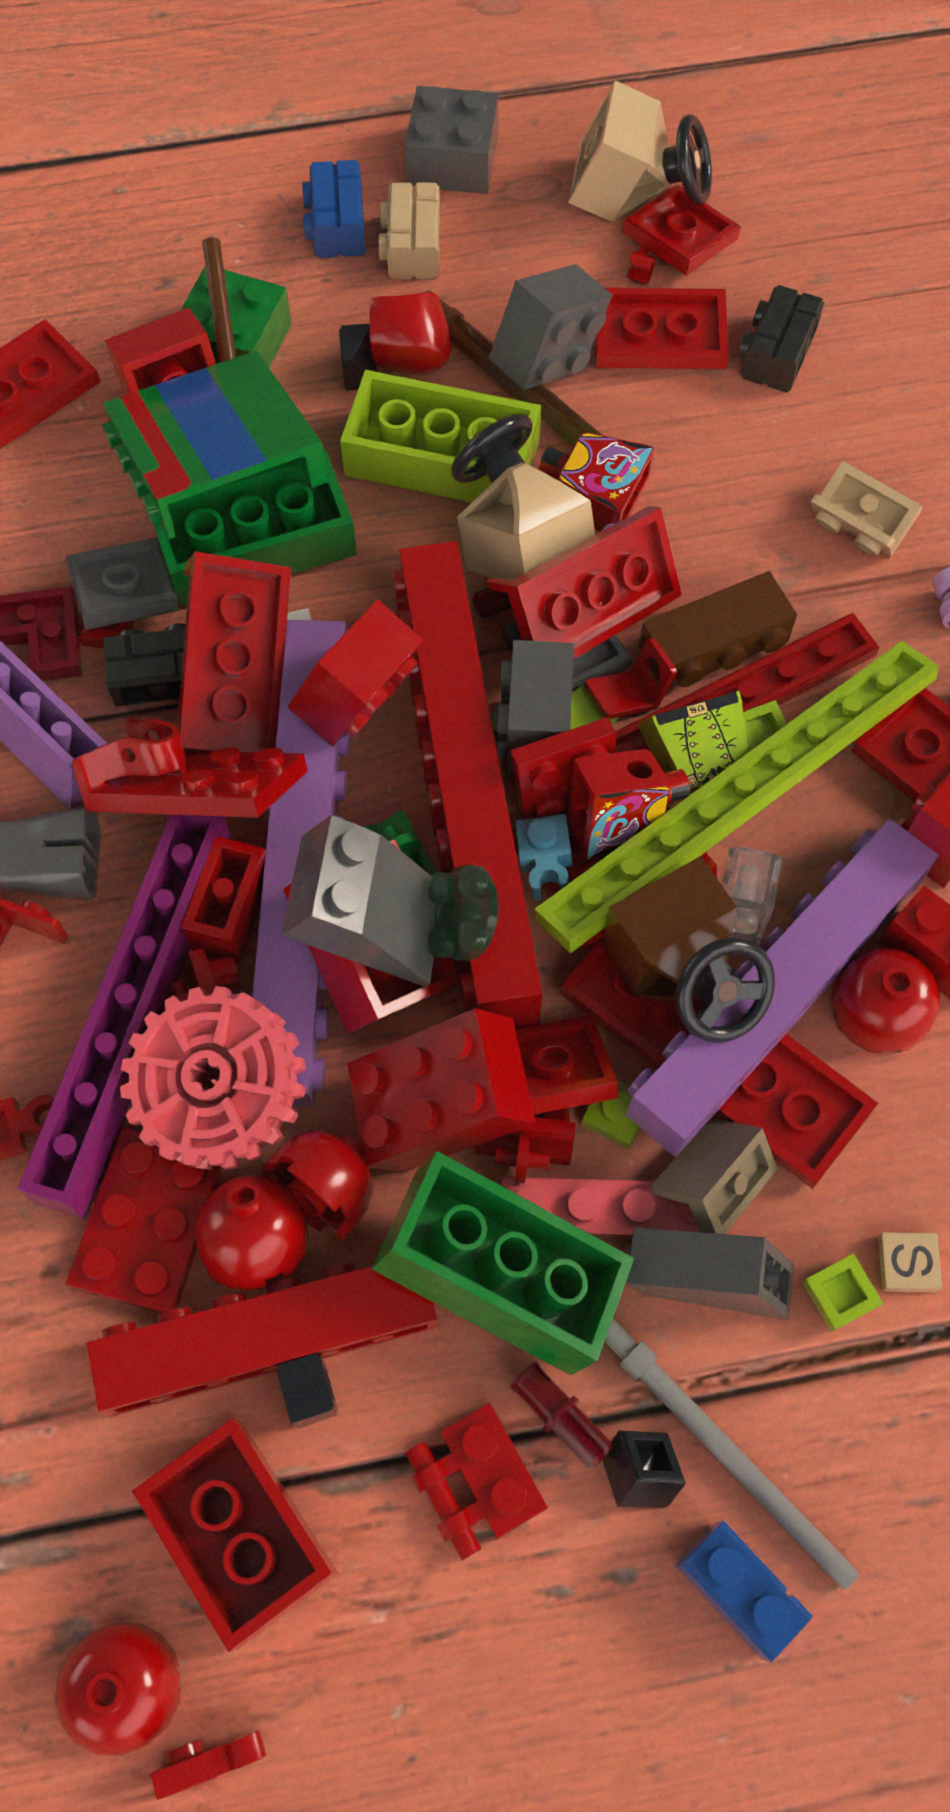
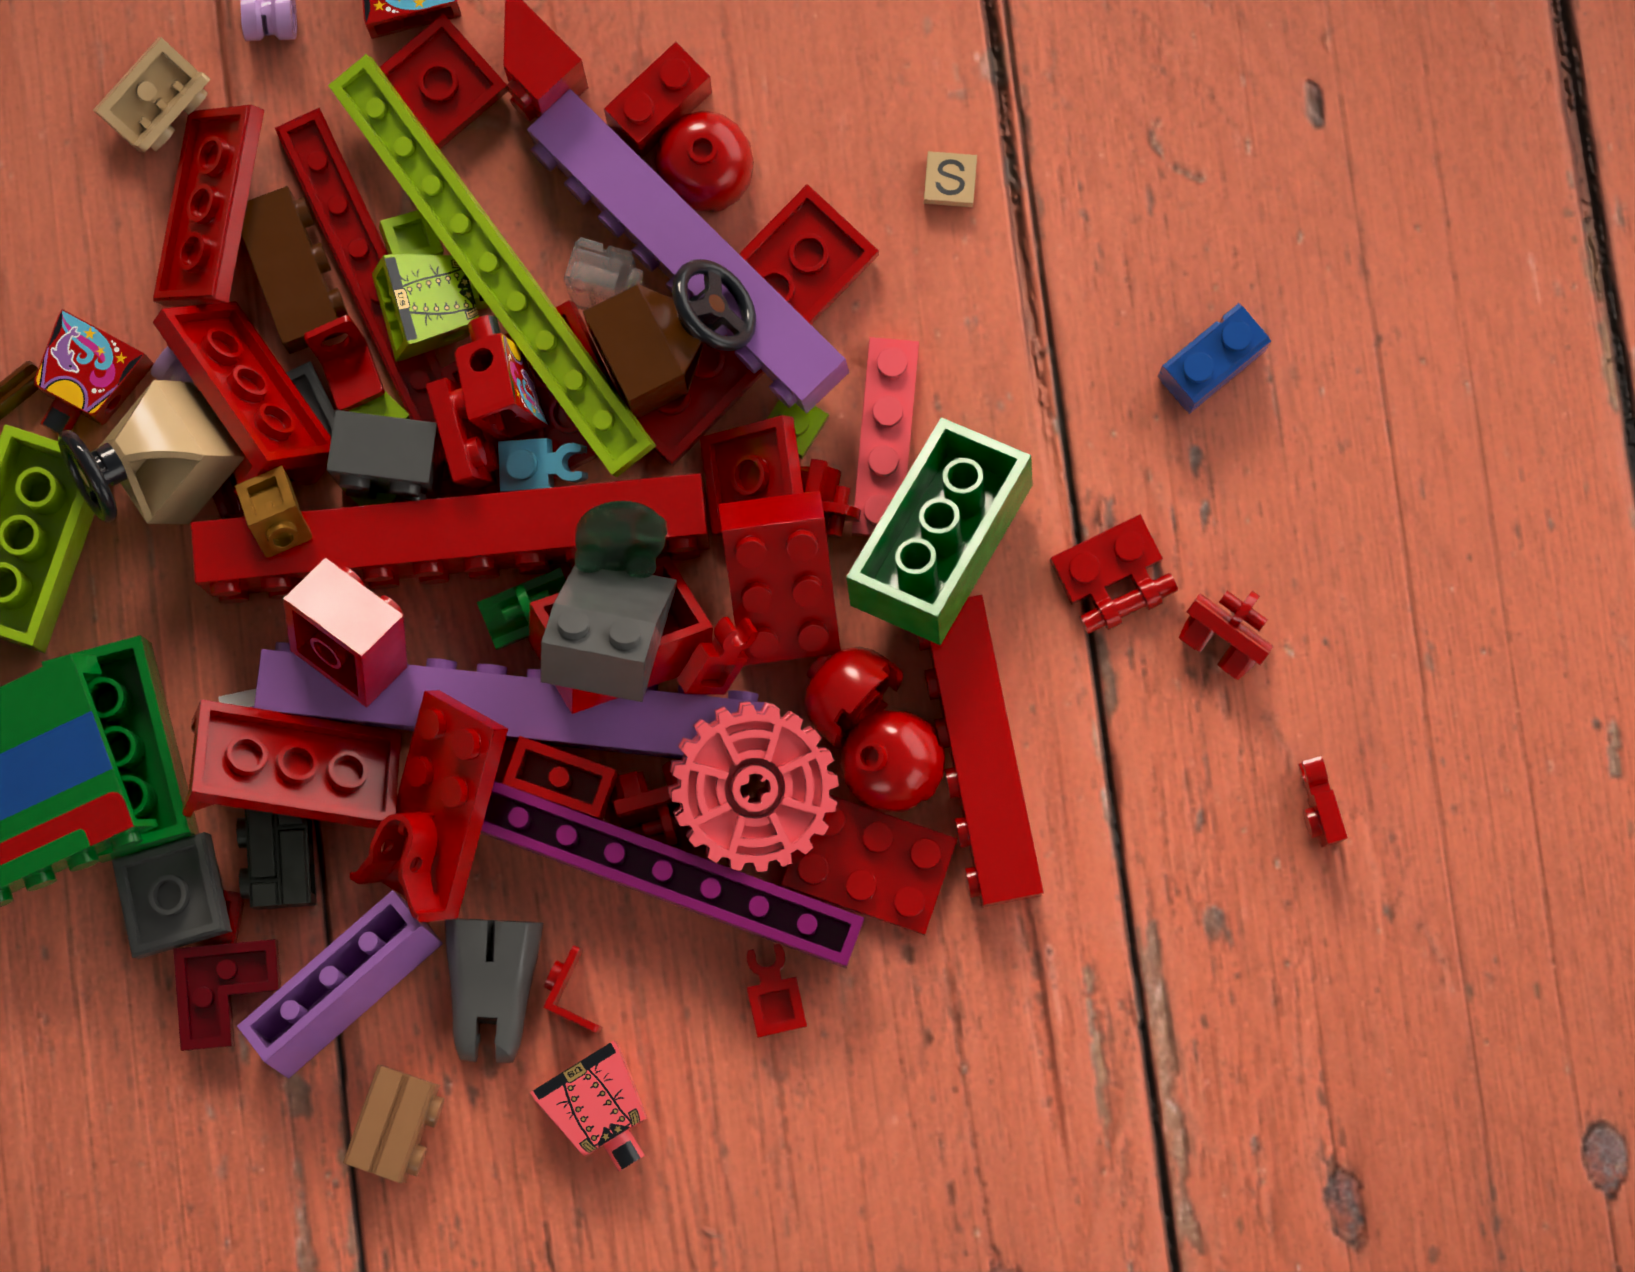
camera: 85 degrees left, 15 degrees up
red cylinder [55,1623,181,1756] -> none
red brick [132,1417,338,1652] -> none
black slope [277,1353,339,1428] -> none
dark red axle [510,1361,612,1468] -> none
black slope [602,1430,686,1508] -> none
light grey bar [605,1319,860,1590] -> none
dark grey slope [624,1227,794,1320] -> none
dark tan panel [650,1118,778,1234] -> none
lime plate [802,1253,884,1333] -> none
none -> red tile [153,104,264,306]
none -> pearl gold bracket [235,465,312,557]
none -> red plate [676,617,758,695]
none -> red hips [1179,590,1273,680]

